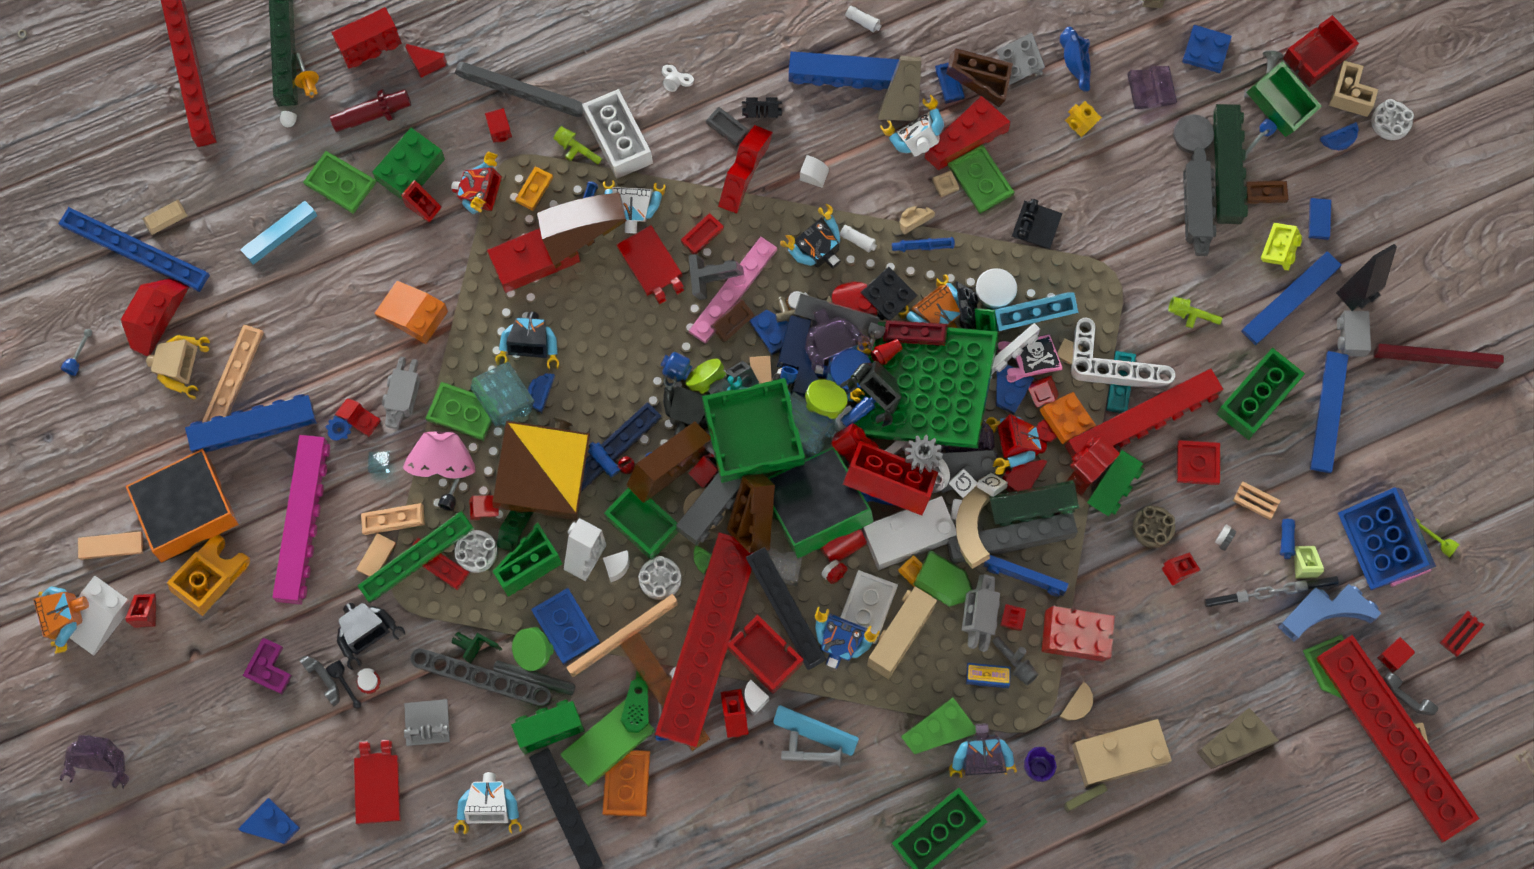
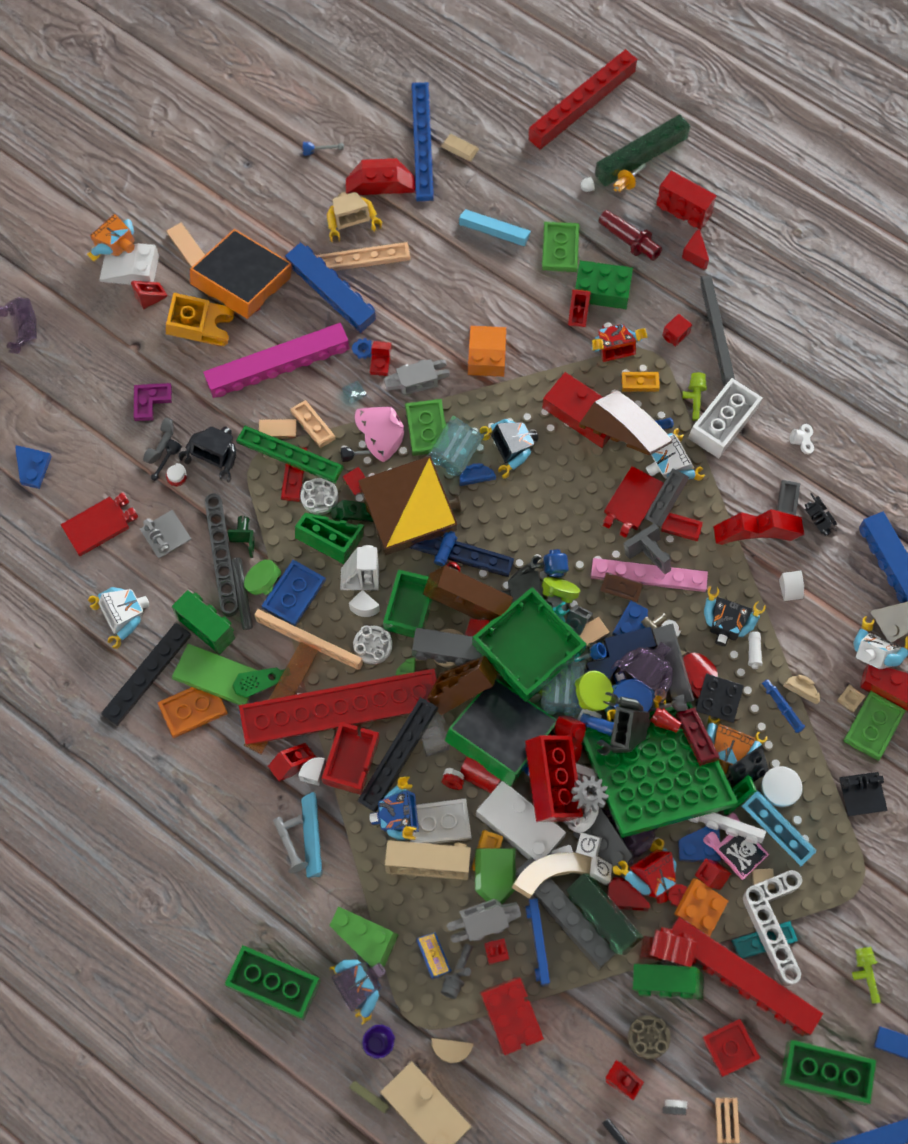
camera: 60 degrees right, 5 degrees down
none -> dark grey plate [644,468,689,527]

